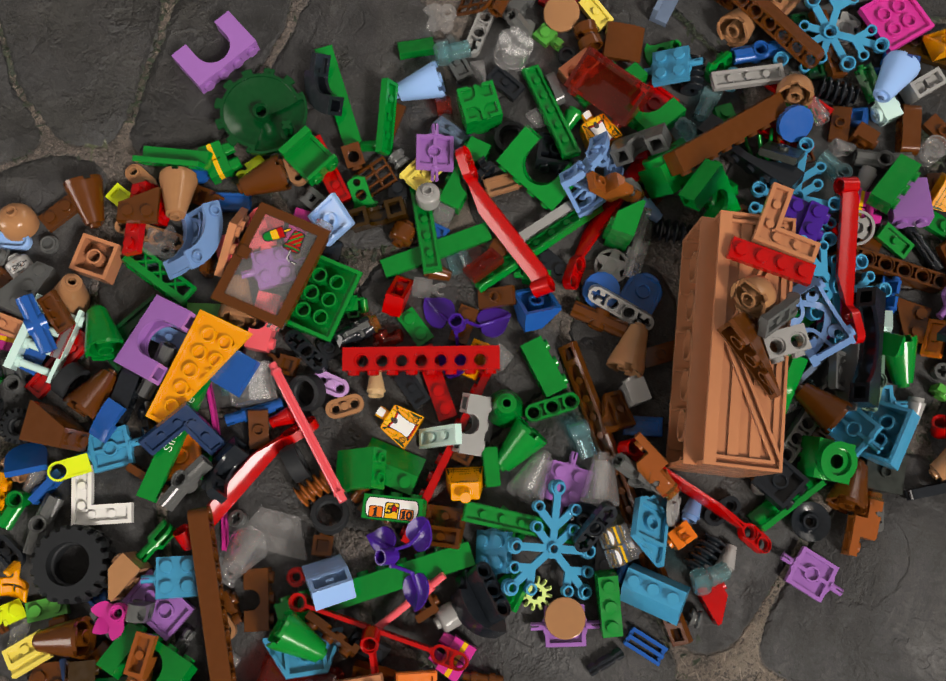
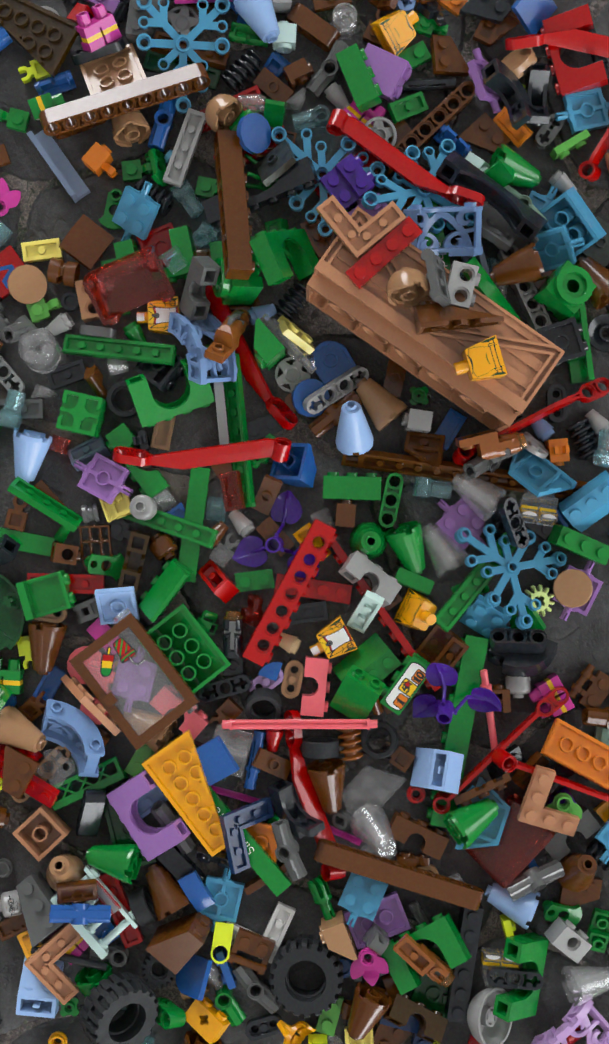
camera: 50 degrees left, 10 degrees up
none -> reddish brown plate [4,496,29,532]
none -> light grey cone [45,312,75,337]
none -> black beam [76,789,106,837]
none -> orange brick [81,142,118,180]
none -> reddish brown piece [84,364,108,399]
none -> green plate [121,160,153,183]
none -> green slope [139,558,193,623]
none -> clear light blue slope [161,245,189,275]
none -> reddish brown plate [227,927,275,976]
none -> light grey cone [228,509,255,538]
none -> blue tile [258,661,283,681]
none -> green slope [264,99,286,128]
none -> light yellow plate [277,315,315,355]
none -> coral arch [300,655,332,717]
none -> reddish brown cone [307,757,346,814]
none -> light blue cone [335,400,374,455]
none -> reddish brown brick [335,500,356,528]
none -> green plate [409,386,429,405]
none -> light orange torso [453,335,507,381]

